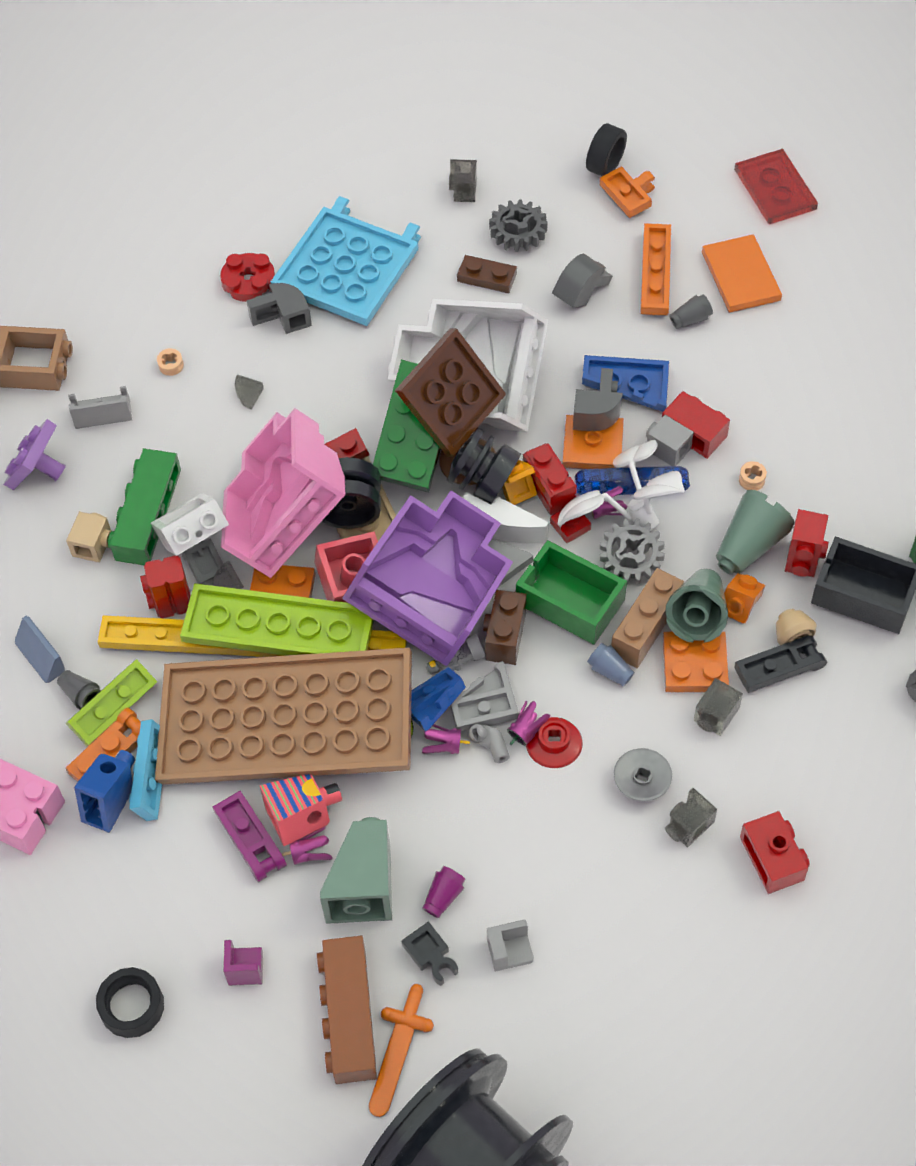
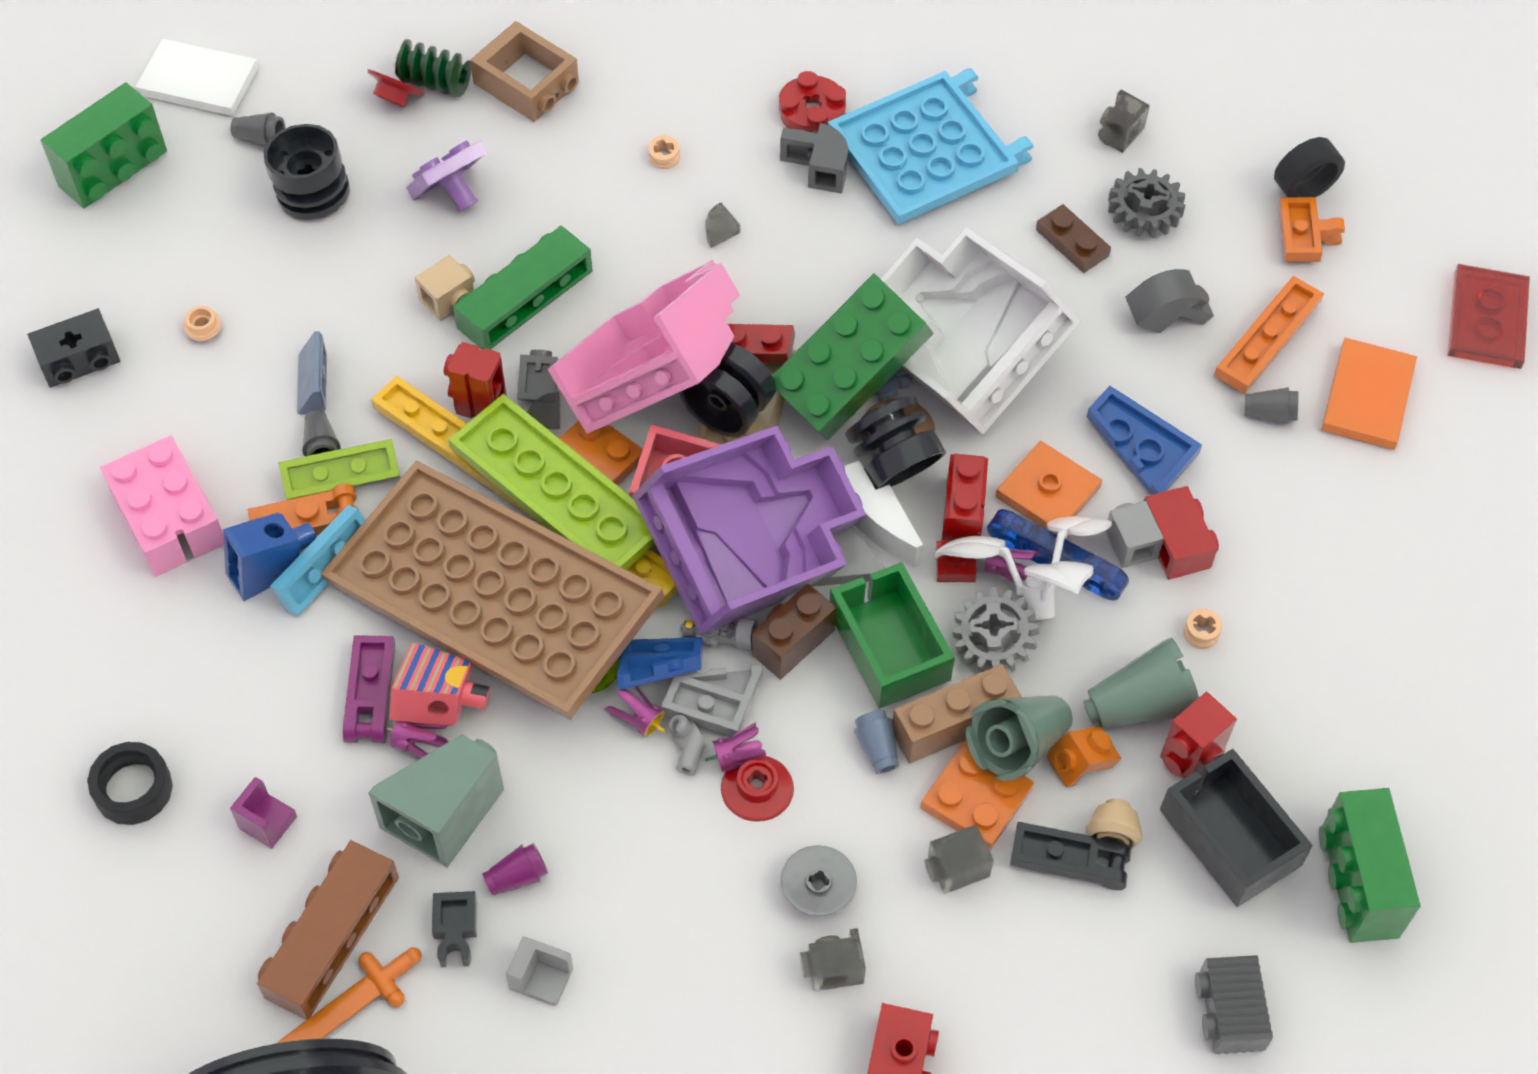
camera: 30 degrees right, 0 degrees up
light grey hinge [68,386,132,429] -> none
white window [151,493,229,556] -> none
reddish brown plate [395,328,506,456] -> none
light orange bracket [502,460,537,505] -> none
dark grey brick [573,368,623,431] -> none

